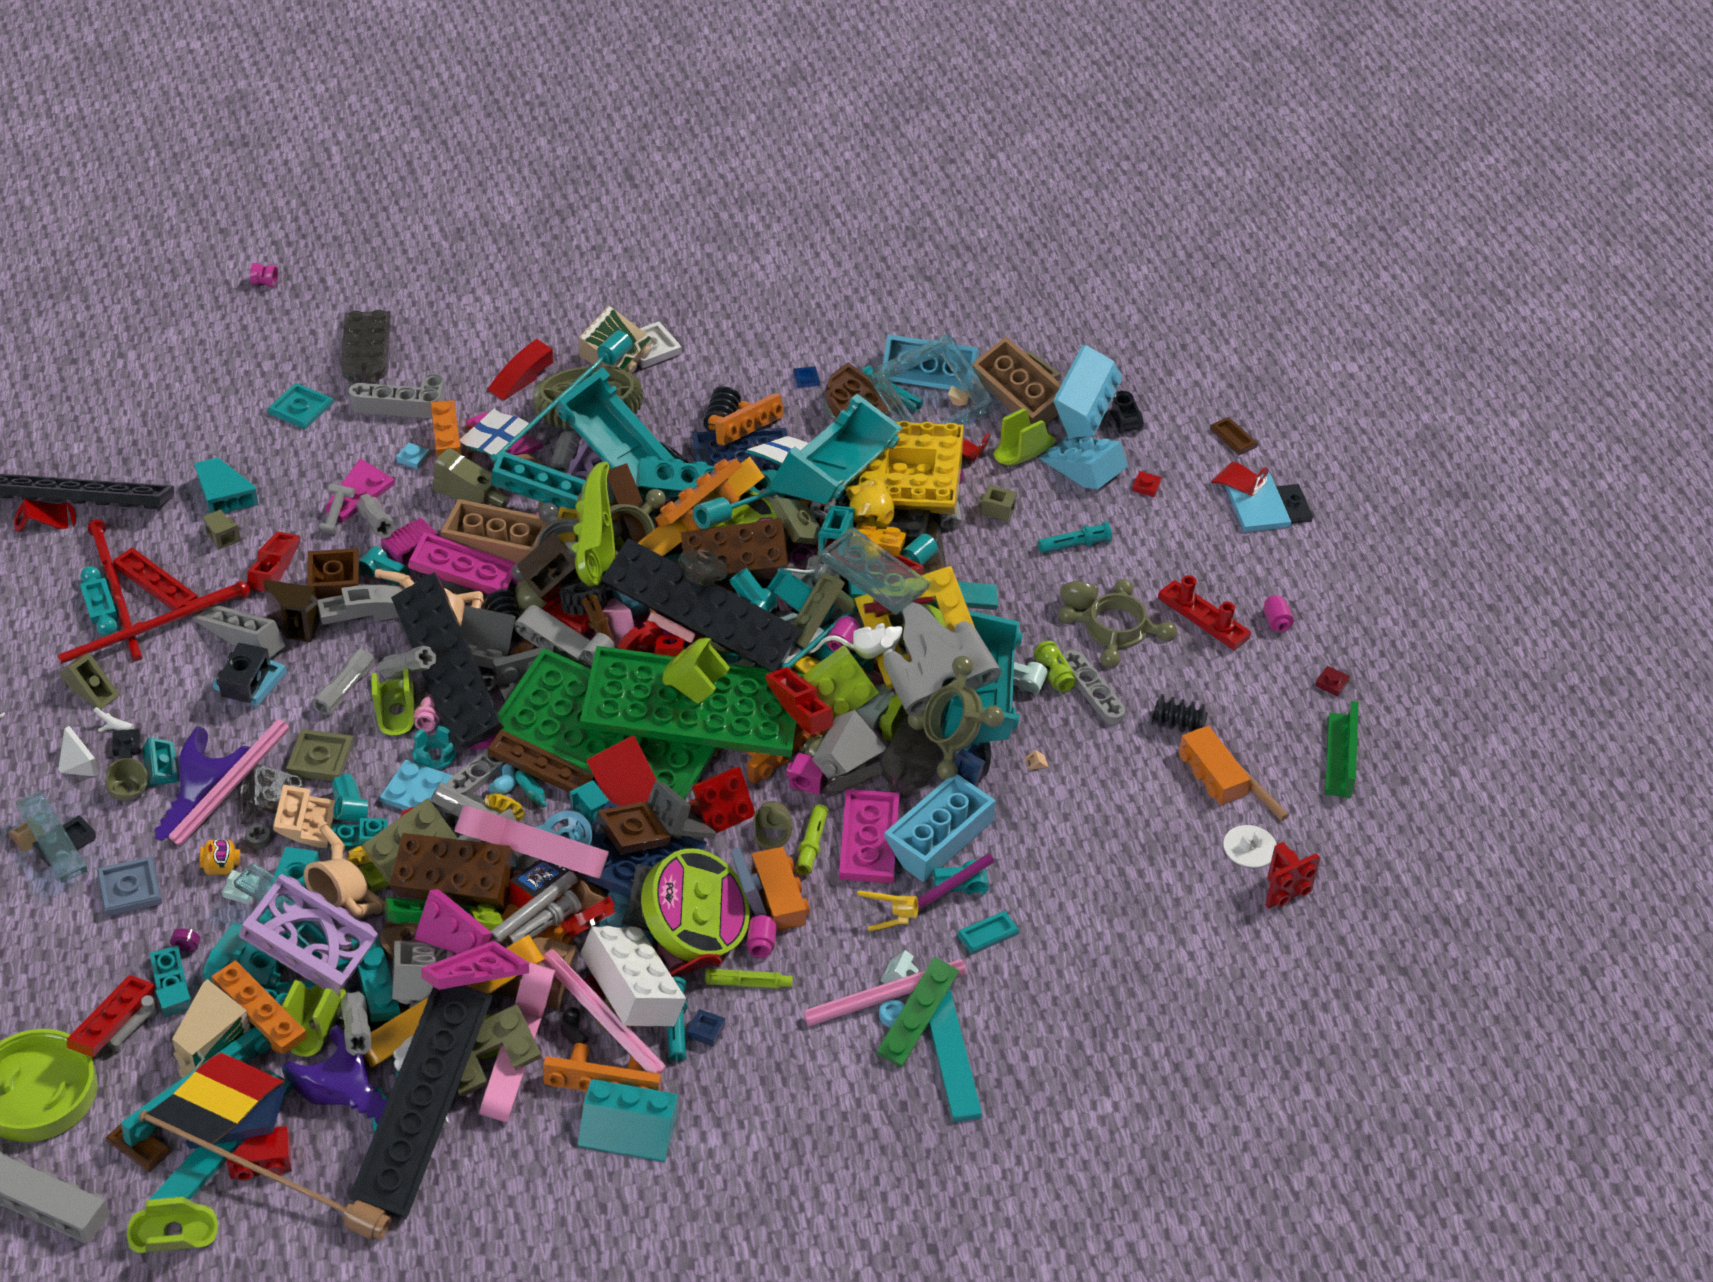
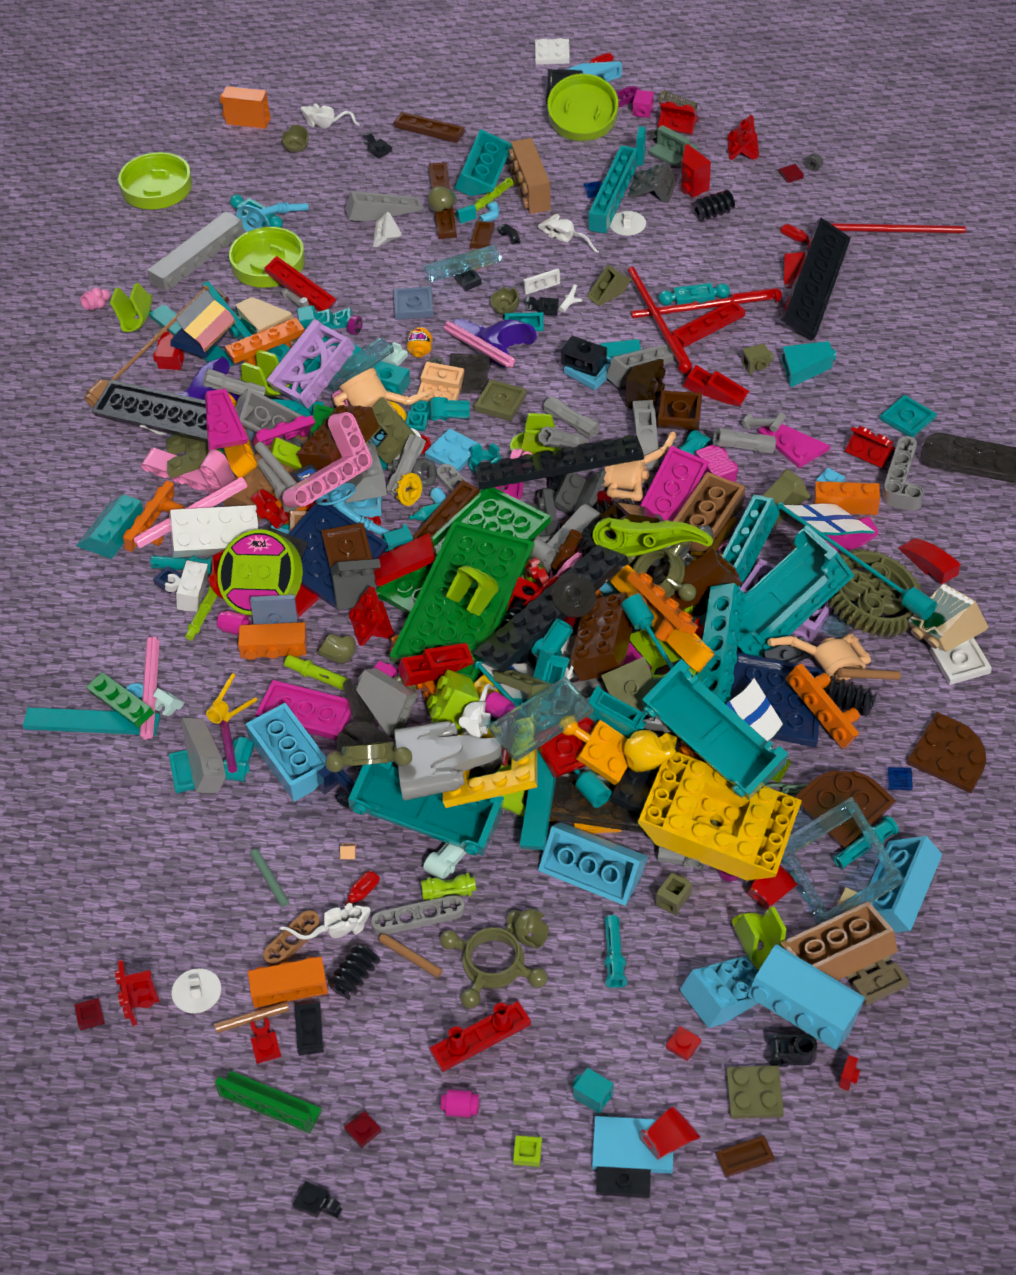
camera: 110 degrees right, 5 degrees up
none -> dark red plate [74,998,105,1031]
none -> white brick [165,561,208,612]
none -> light grey slope [181,718,226,793]
none -> sand green bar [250,849,290,908]
none -> red plate [250,1017,282,1064]
none -> medium nougat beam [263,911,321,967]
none -> white animal [280,903,371,940]
none -> black plate [292,1181,343,1219]
none -> black plate [295,1003,324,1056]
none -> red piece [344,870,380,906]
none -> medium nougat bar [378,933,443,978]
none -> lime plate [513,1136,542,1167]
none -> medium azure slope [538,822,648,906]
none -> teal brick [572,1068,614,1114]
none -> teal tile [600,339,641,359]
none -> olive plate [726,1066,784,1119]
none -> light nougat piece [767,633,871,683]
none -> medium nougat bar [837,668,901,680]
none -> red plate [839,1055,861,1091]
none -> red bracket [845,425,896,468]
none -> reddish brown plate [907,712,986,794]

